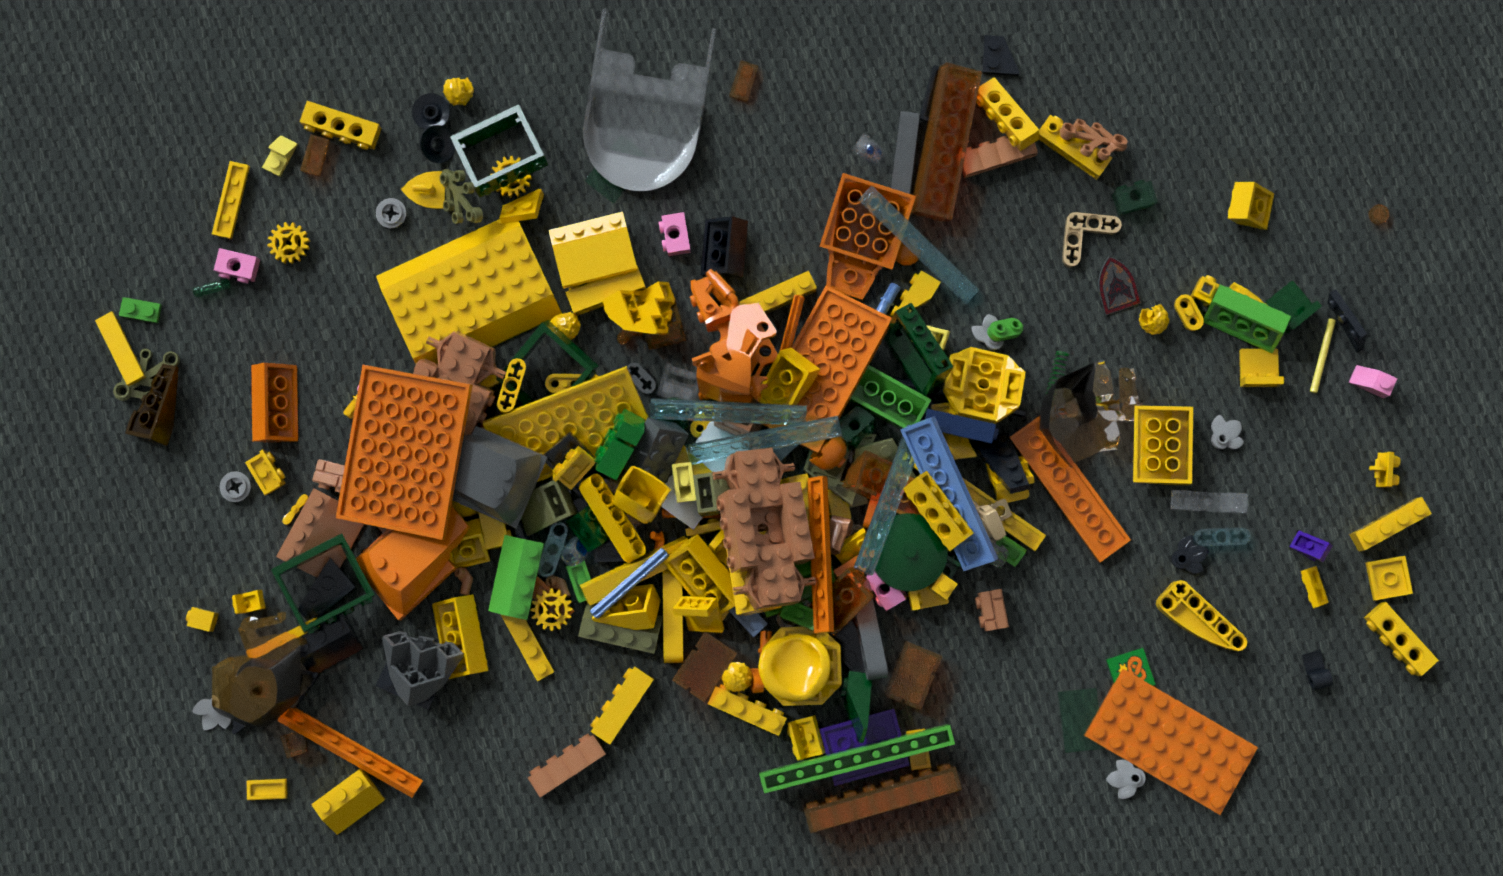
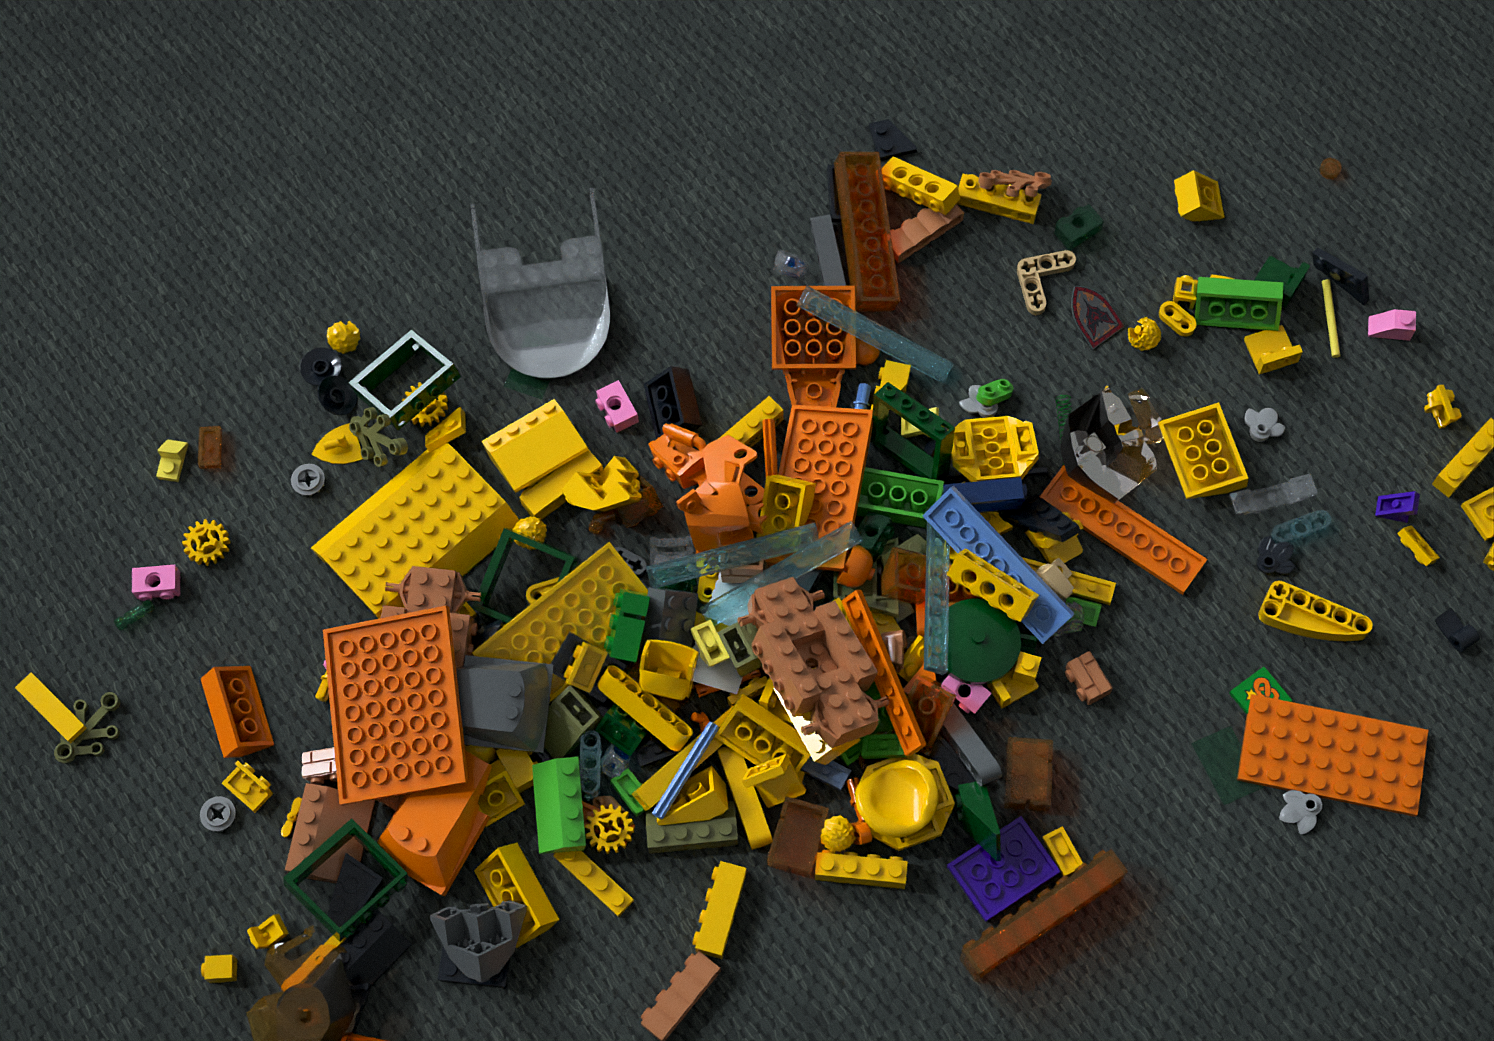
camera: 10 degrees left, 15 degrees down
bright green plate [119,297,162,323] -> none
dark brown wedge [125,364,179,446] -> none
yellow plate [212,161,250,239] -> none
yellow brick [299,101,382,150] -> none
nougat arm [454,567,473,595] -> none
yellow beam [497,358,526,413] -> none
clear orange plate [729,60,759,102] -> none
bright green brick [759,724,955,793] -> none
yellow bracket [787,715,825,761] -> none

